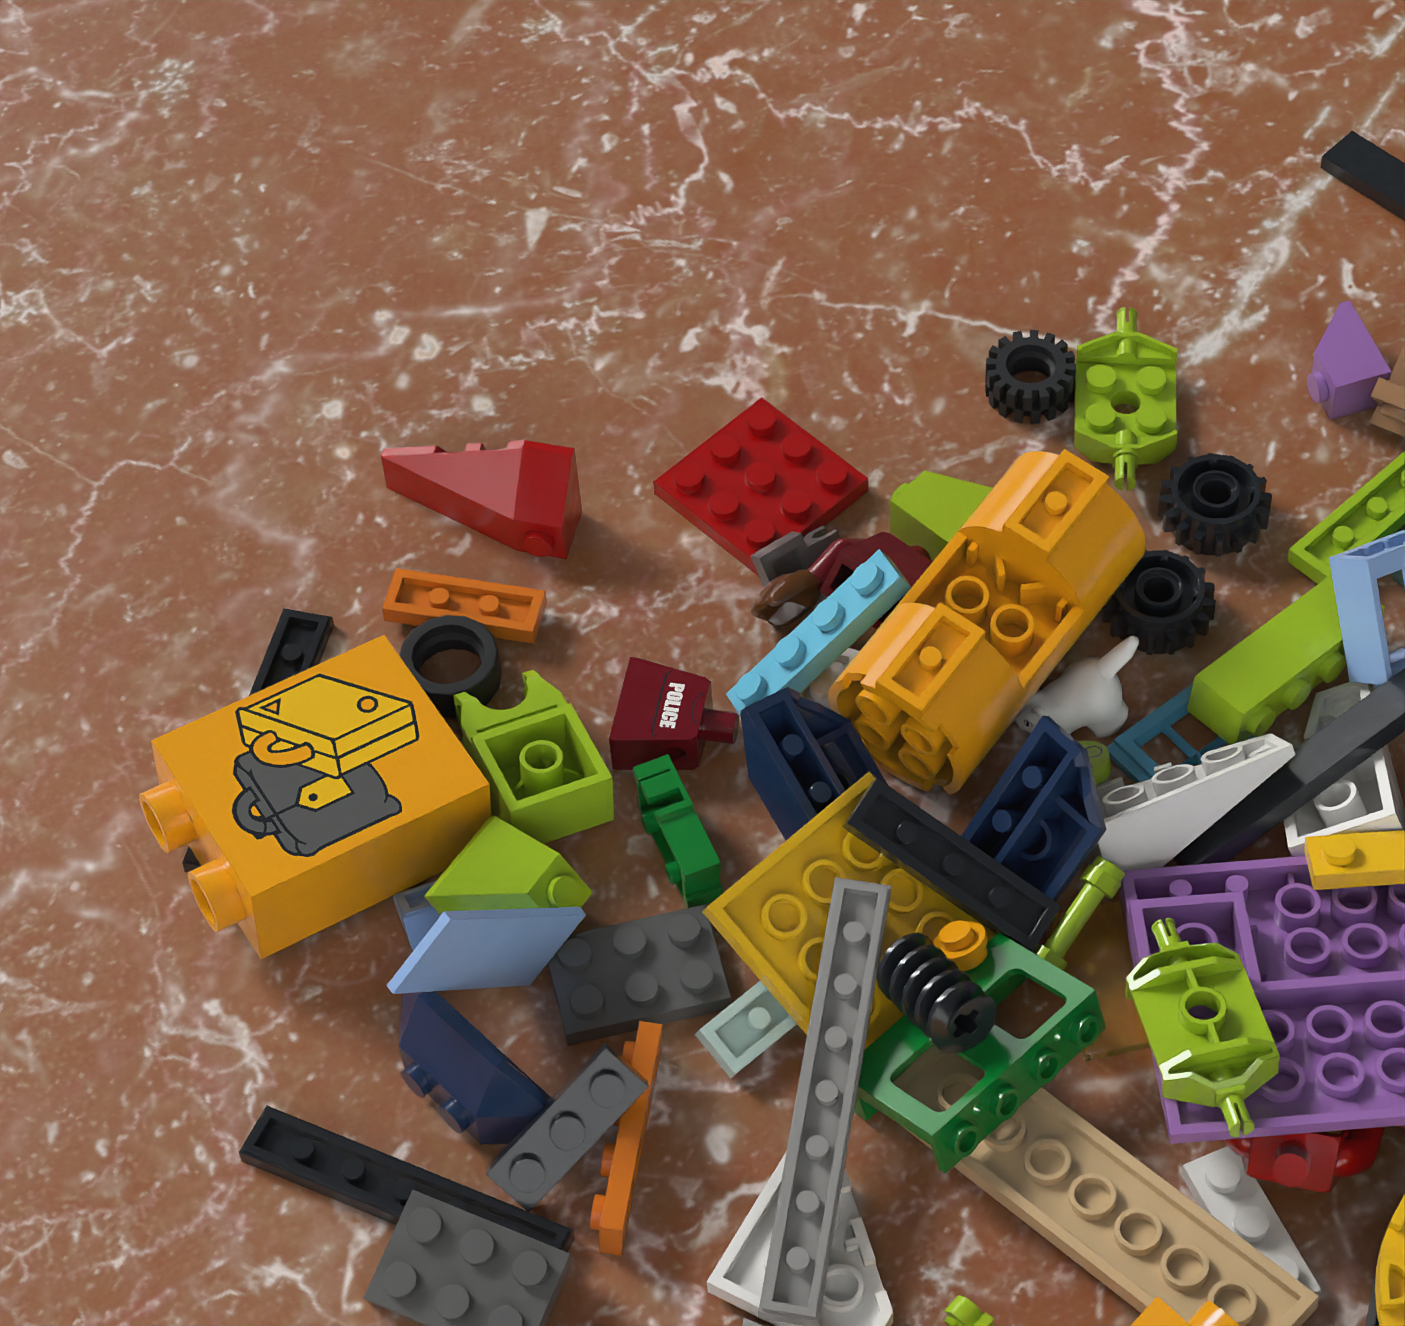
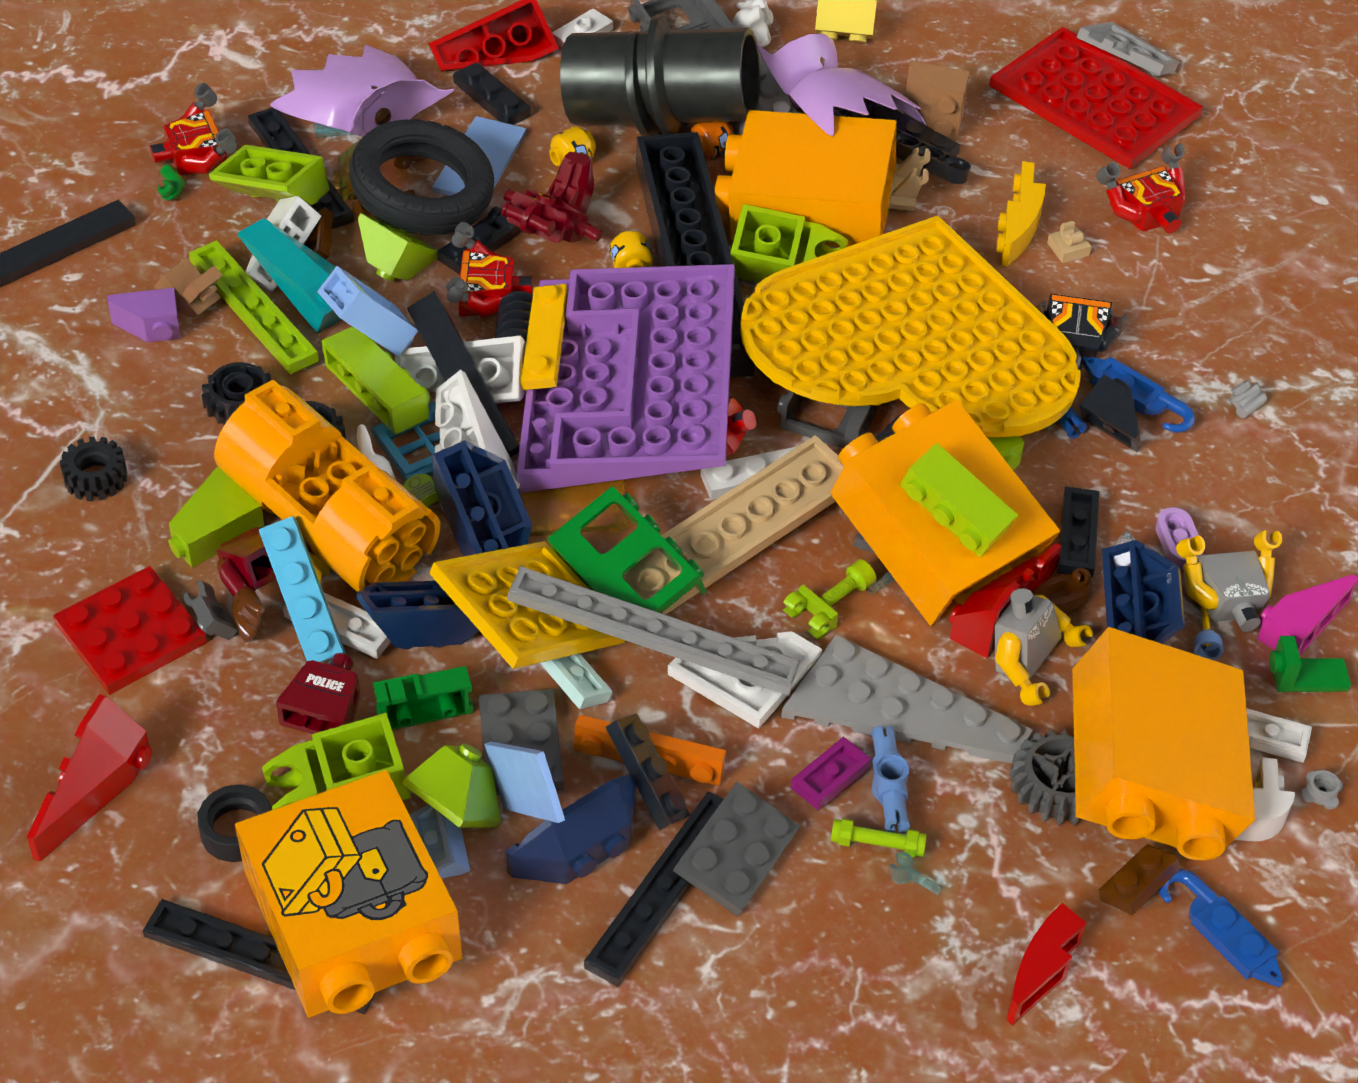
camera: 90 degrees left, 5 degrees down
orange plate [382,568,547,644] -> none
black plate [842,777,1061,952] -> none
black piece [877,932,997,1053] -> none
light orange plate [933,920,988,971] -> none
lime bar [1033,856,1125,971] -> none
lime plate [1074,307,1178,491] -> none
lime plate [1125,918,1280,1137] -> none

